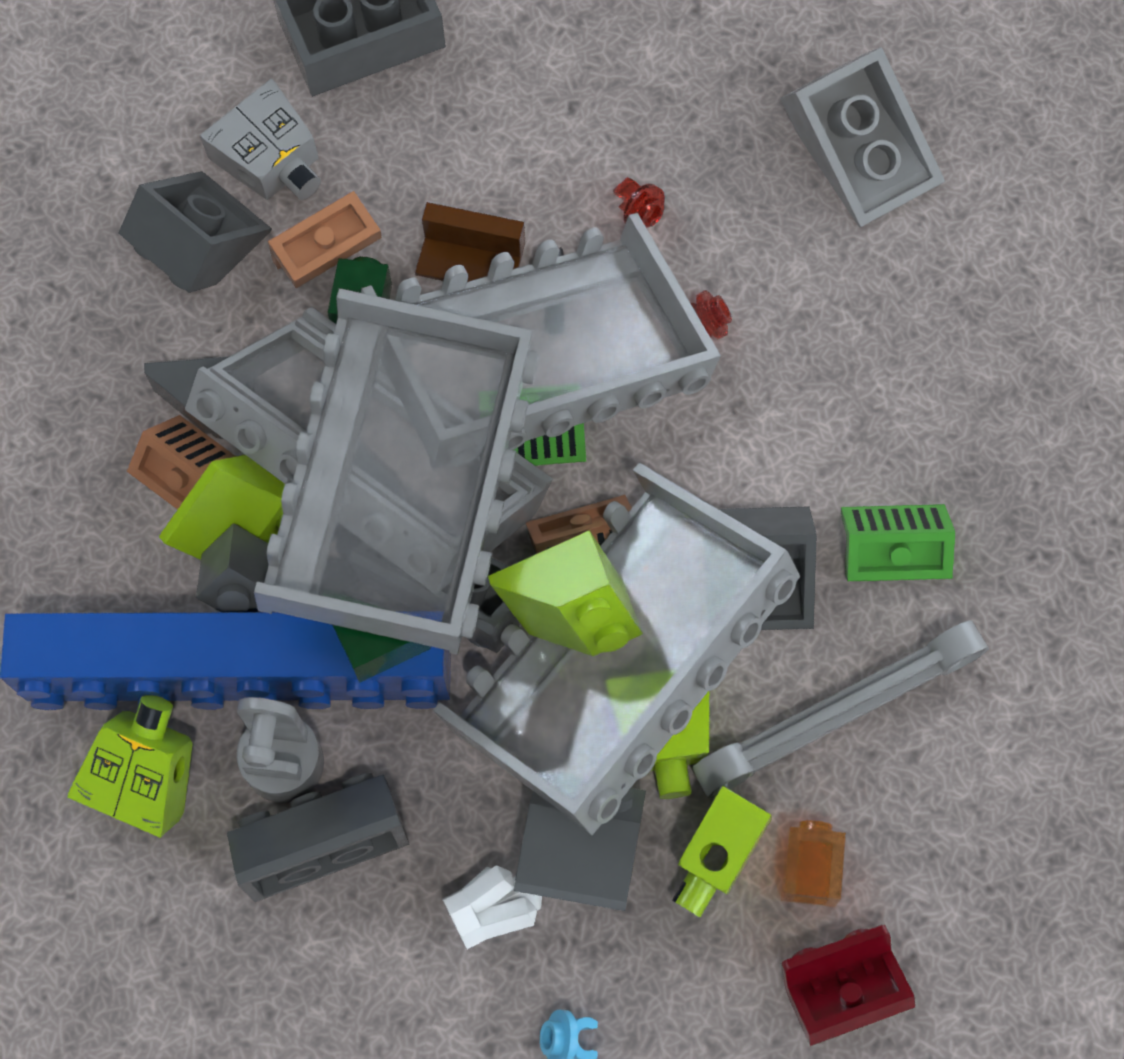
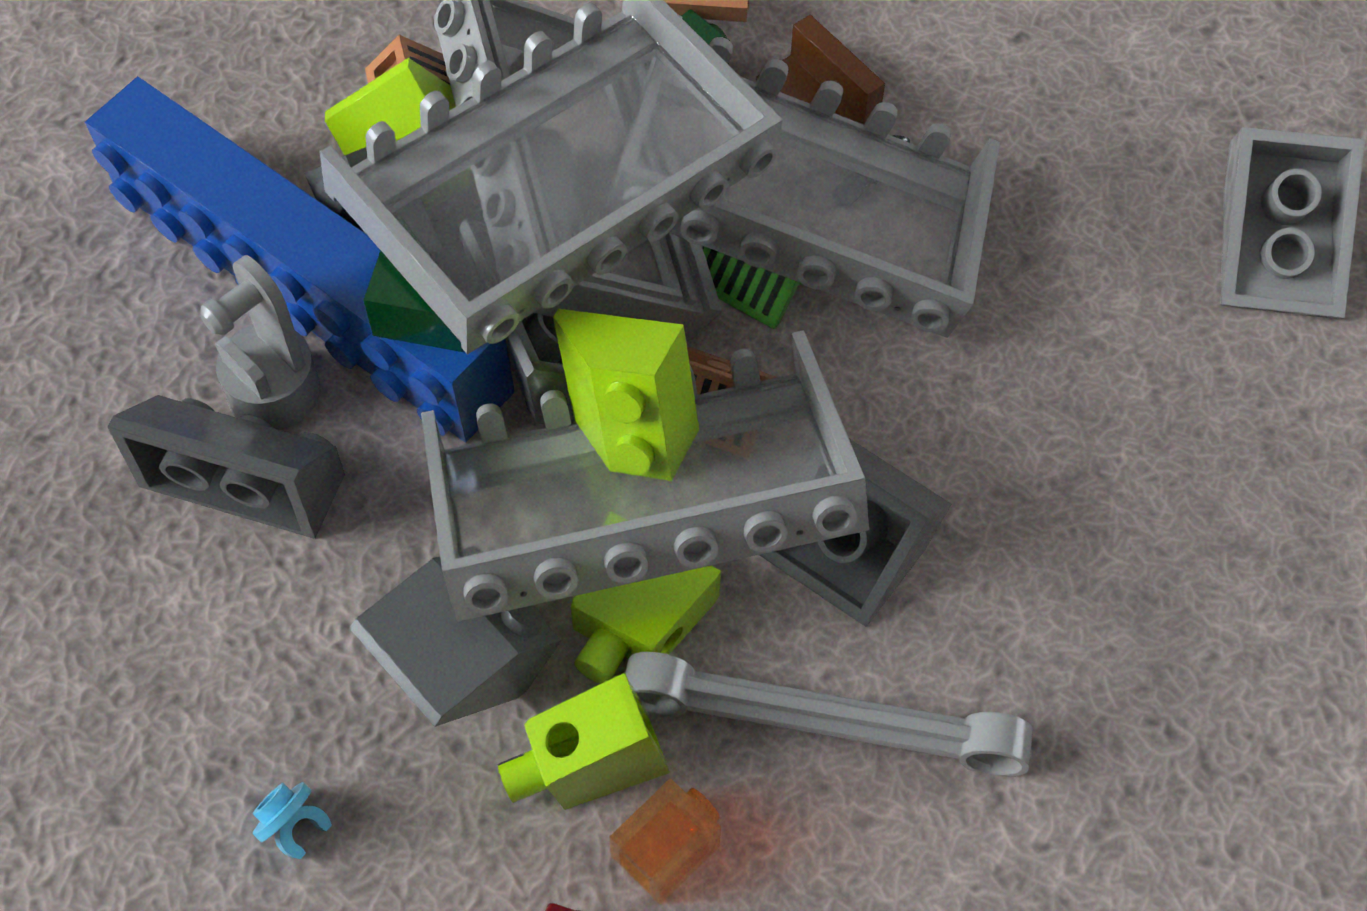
camera: 35 degrees right, 10 degrees down
lime torso [67,695,193,838] -> none
white rock [442,865,542,949] -> none
clear red plate [613,177,665,228] -> none
clear red plate [690,290,732,339] -> none
bright green panel [841,504,955,582] -> none

